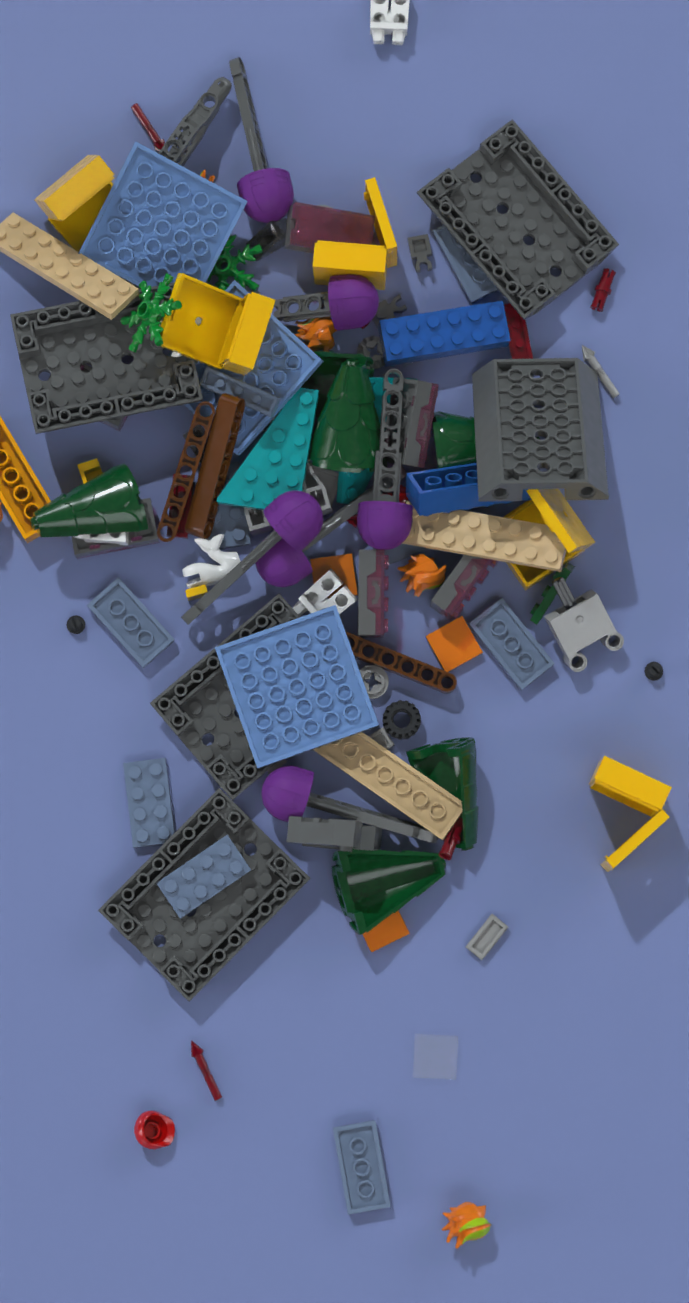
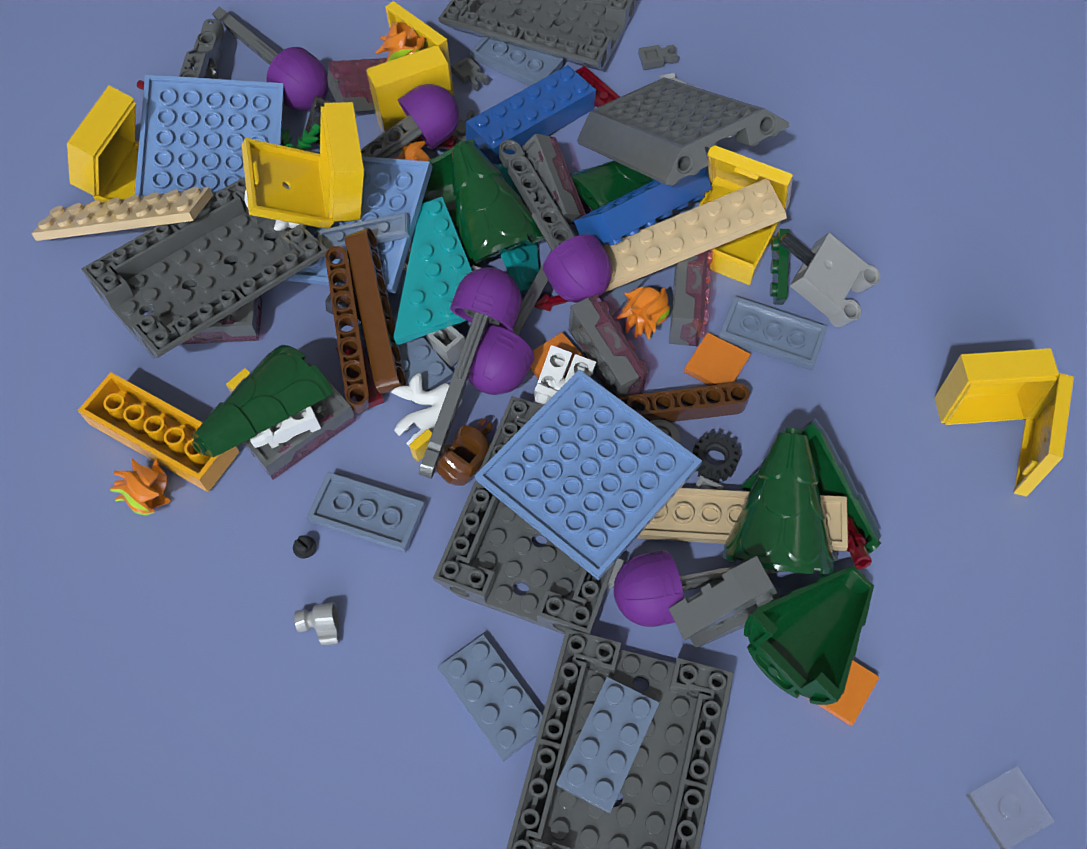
camera: 30 degrees left, 20 degrees down
green piece [121,273,182,353] -> none
light grey tile [465,914,508,960] -> none
dark red pin [590,268,616,312] -> none
black piece [644,662,663,681] -> none
none -> light grey piece [294,602,340,646]
none -> orange hair [375,22,425,62]
none -> reddish brown piece [436,418,493,486]
none -> dark grey plate [638,45,678,69]
none -> dark green cone [723,427,835,574]

